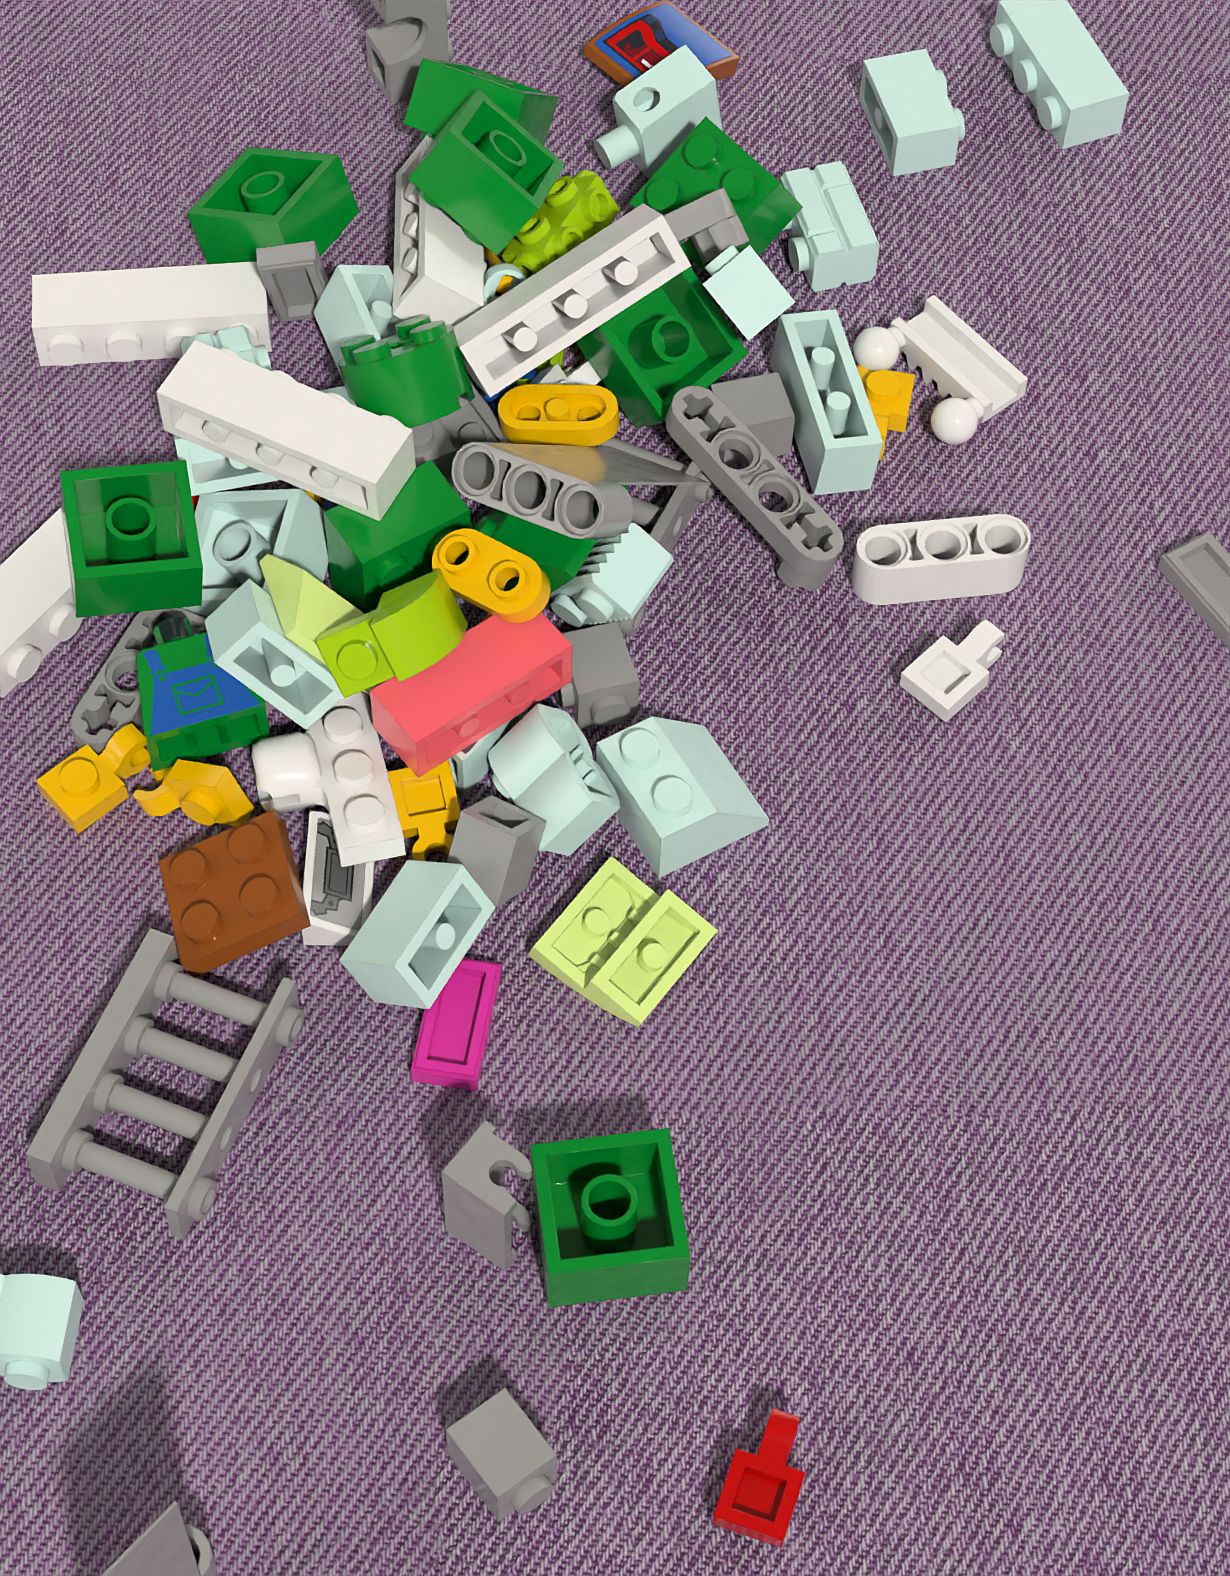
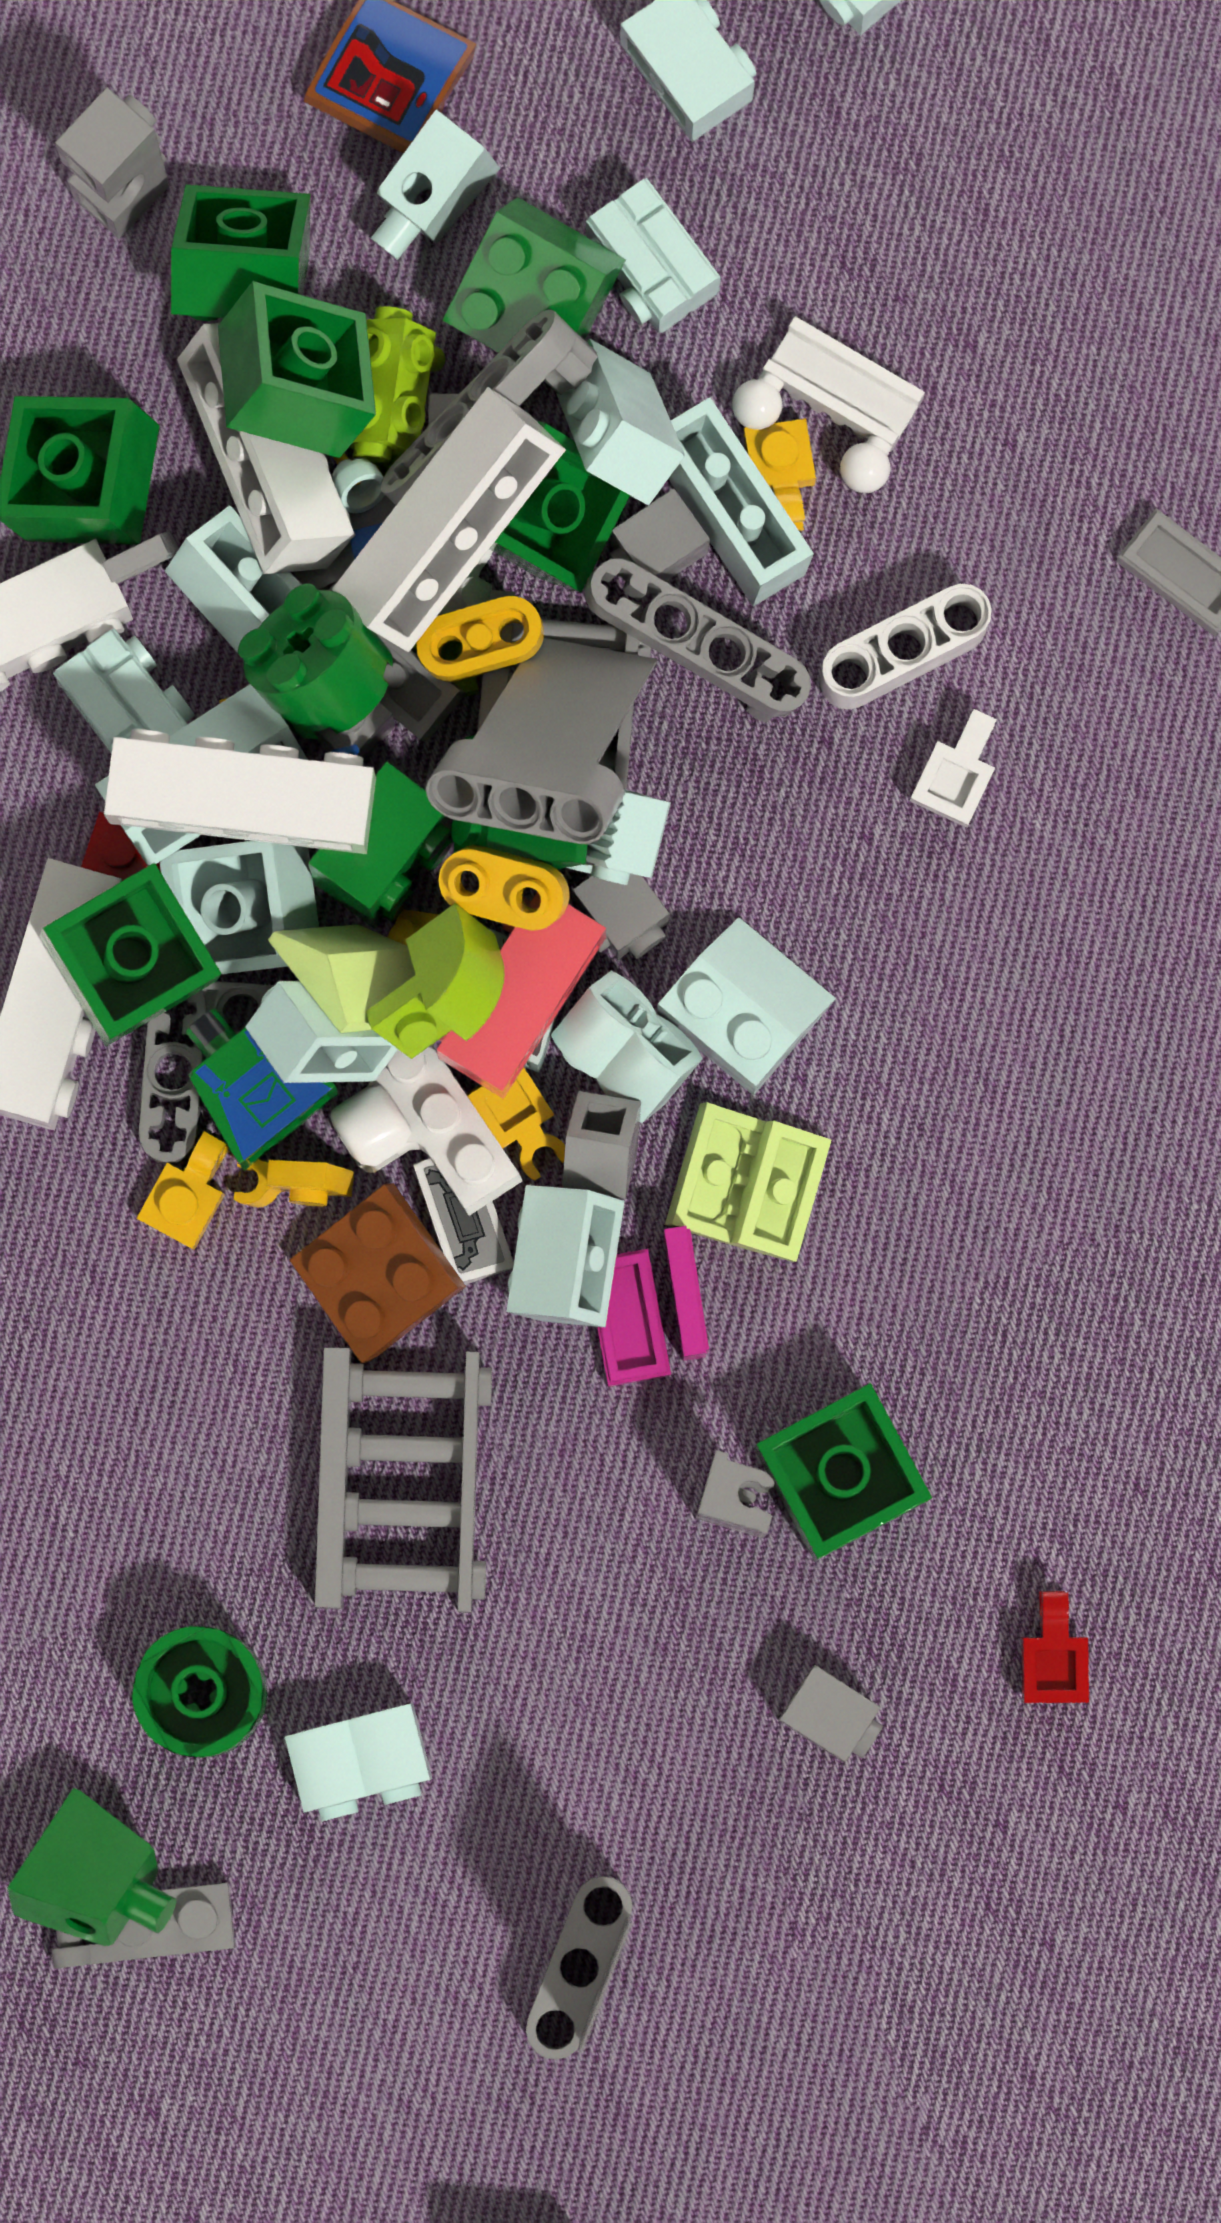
camera: 20 degrees left, 25 degrees up
none -> dark pink tile [663,1226,709,1361]

